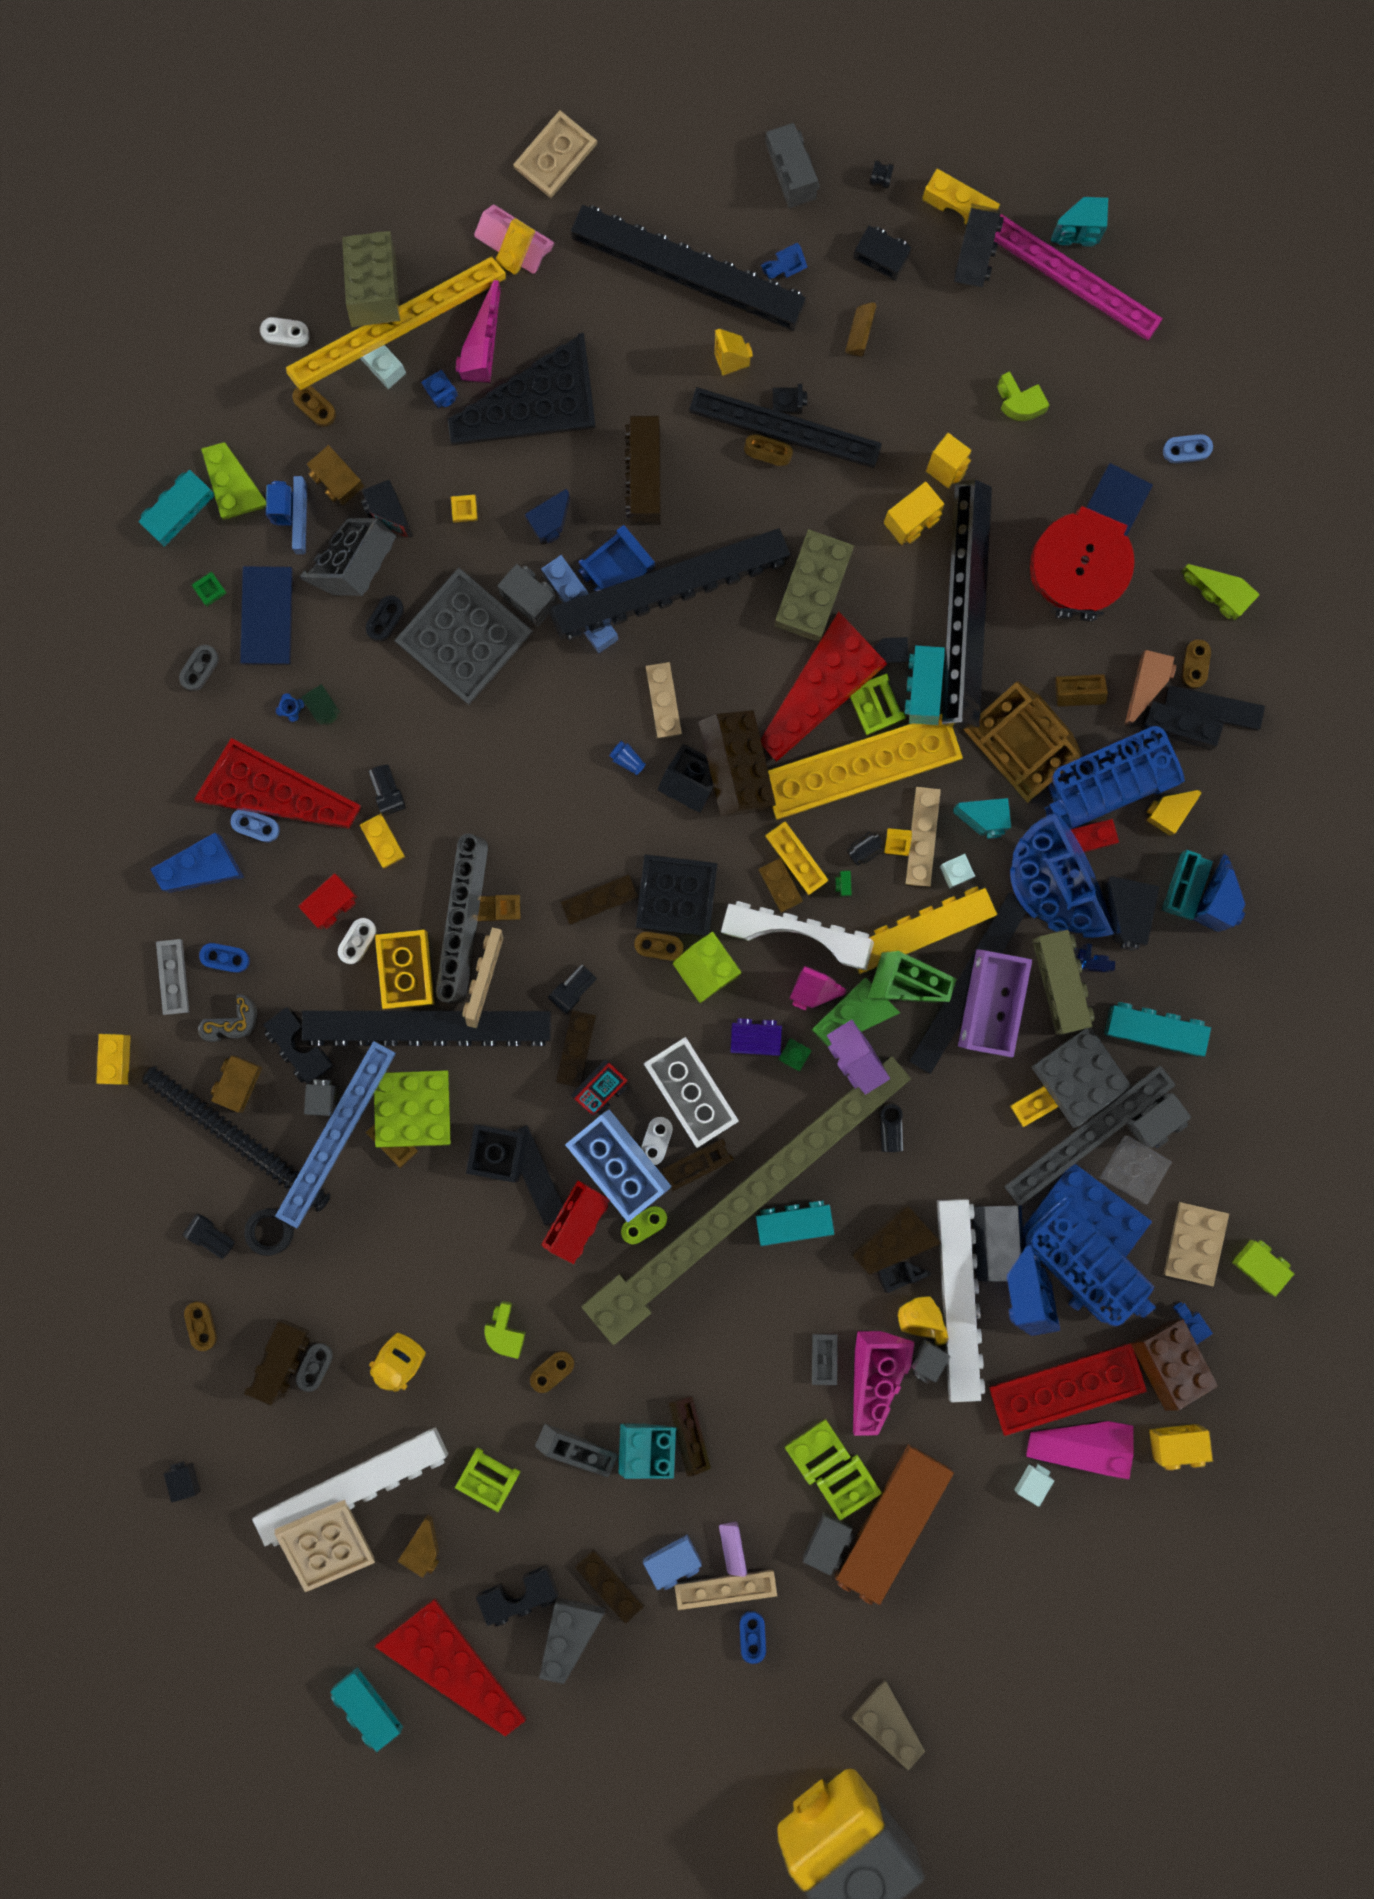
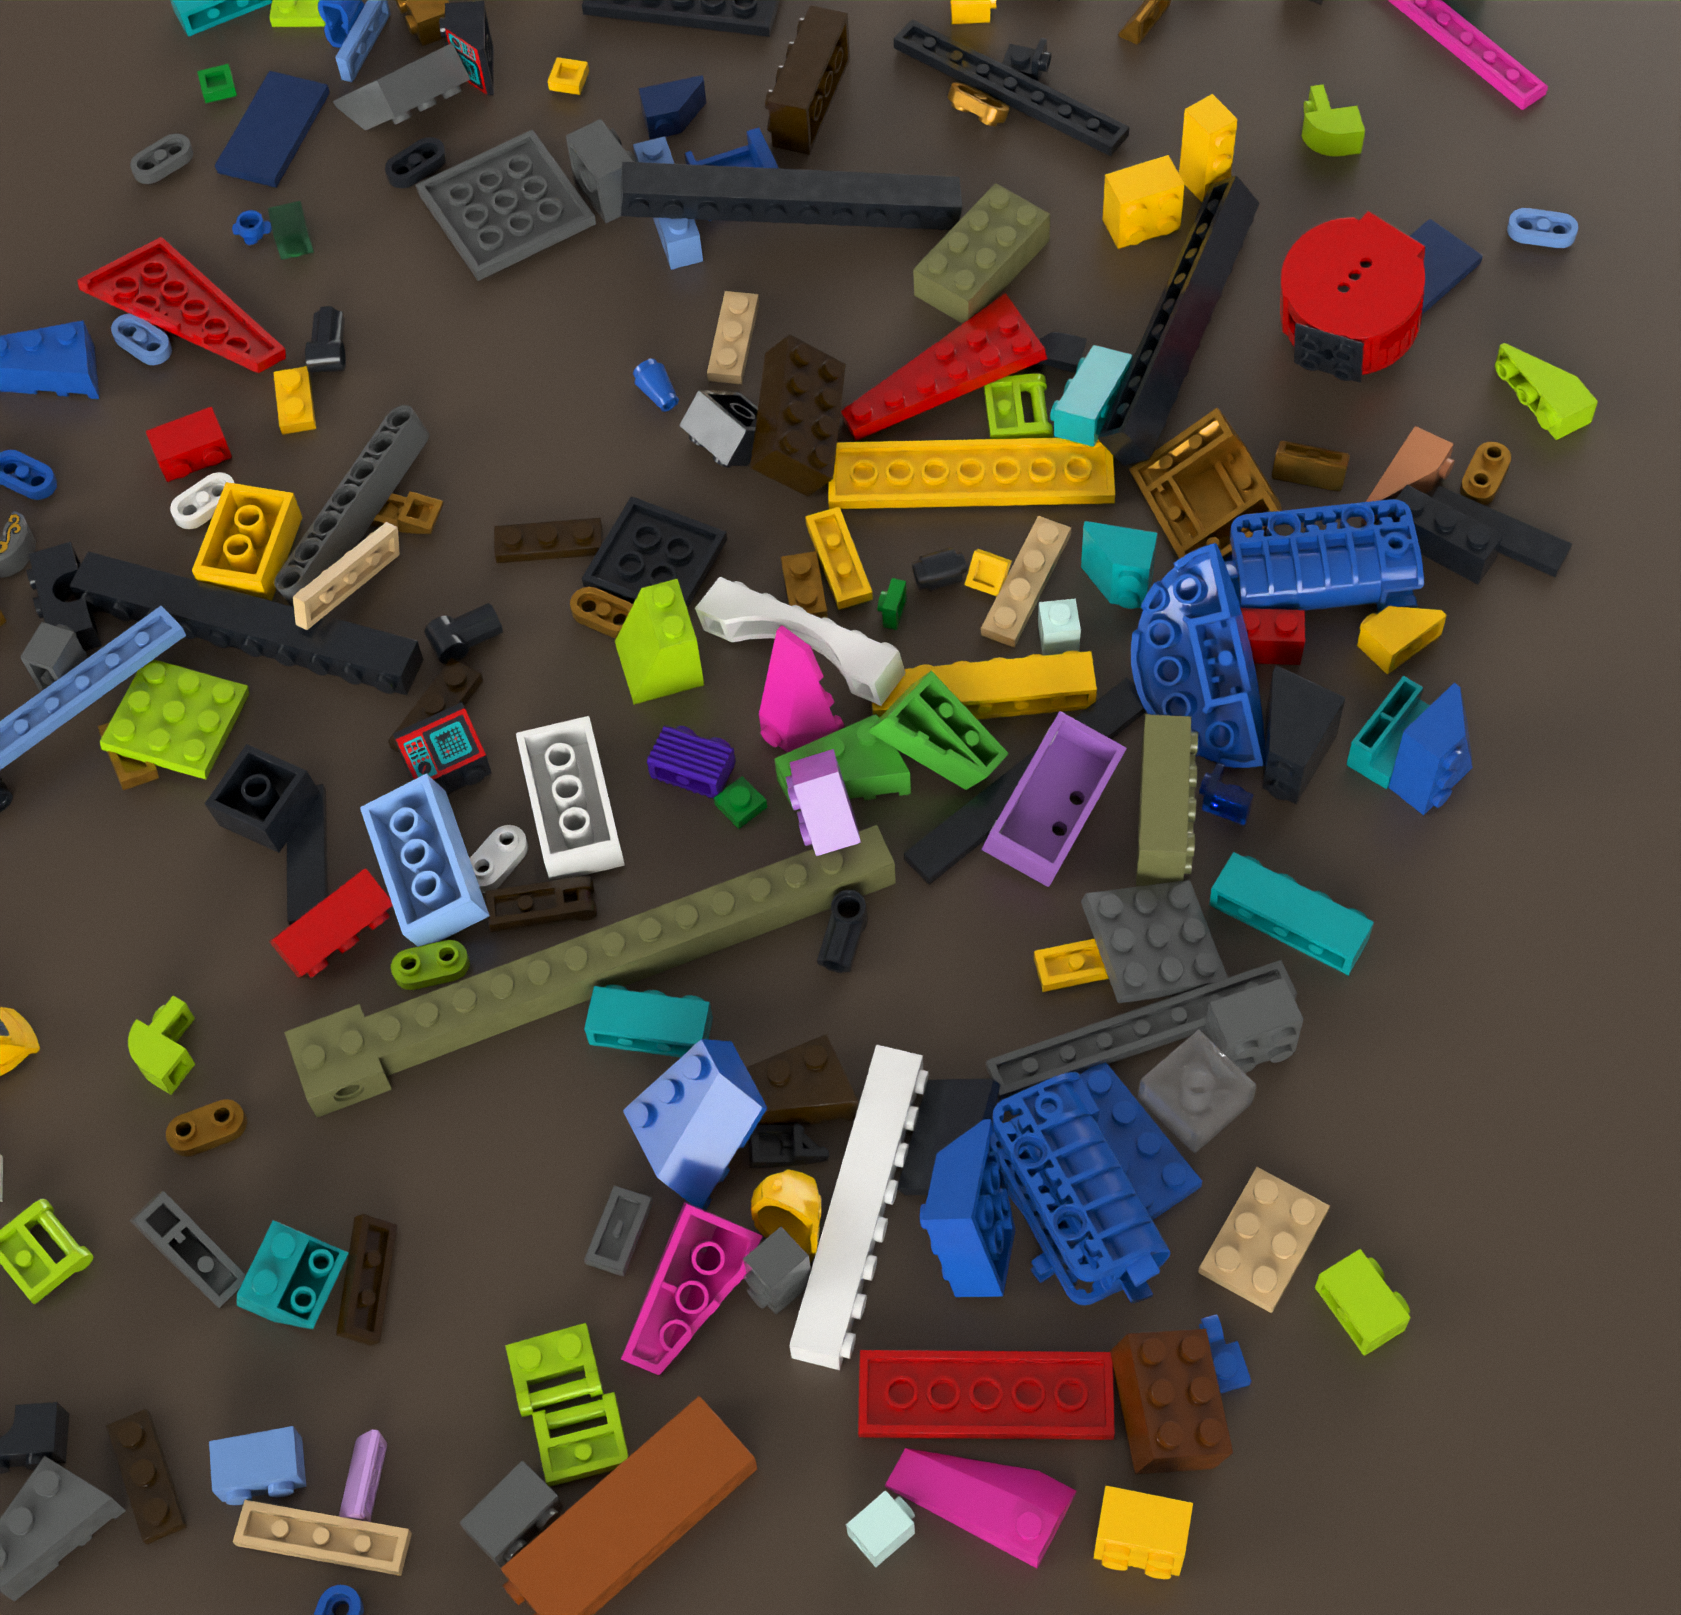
camera: 20 degrees right, 25 degrees down
none -> wedge [623,1039,768,1210]

